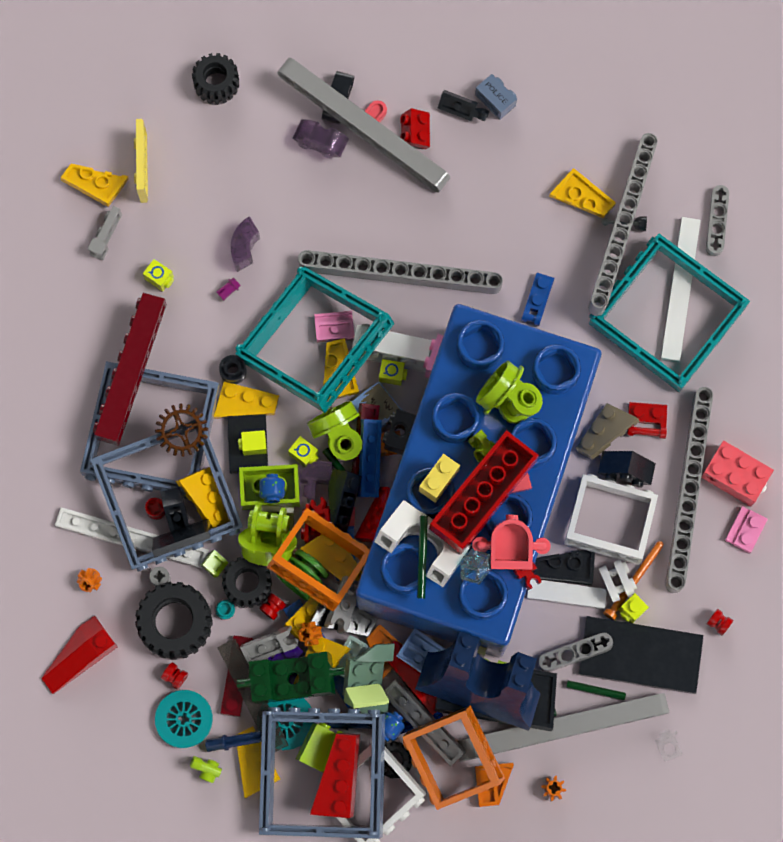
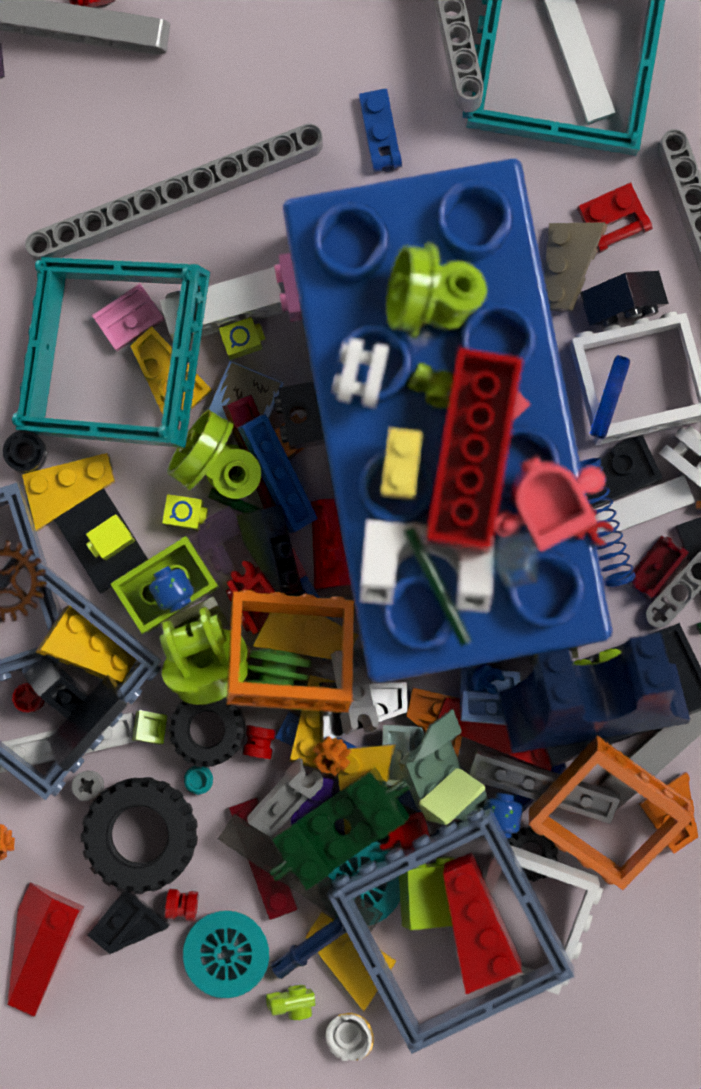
camera: 25 degrees left, 10 degrees up
none -> black wing [87,891,170,954]
none -> white hair [325,1012,374,1061]
none -> white brick [332,338,389,409]
none -> red plate [380,812,430,851]
none -> blue plate [472,663,505,694]
none -> blue piece [580,458,636,587]
none -> clear blue axle [590,355,630,439]
none -> dark red hinge [627,536,689,599]

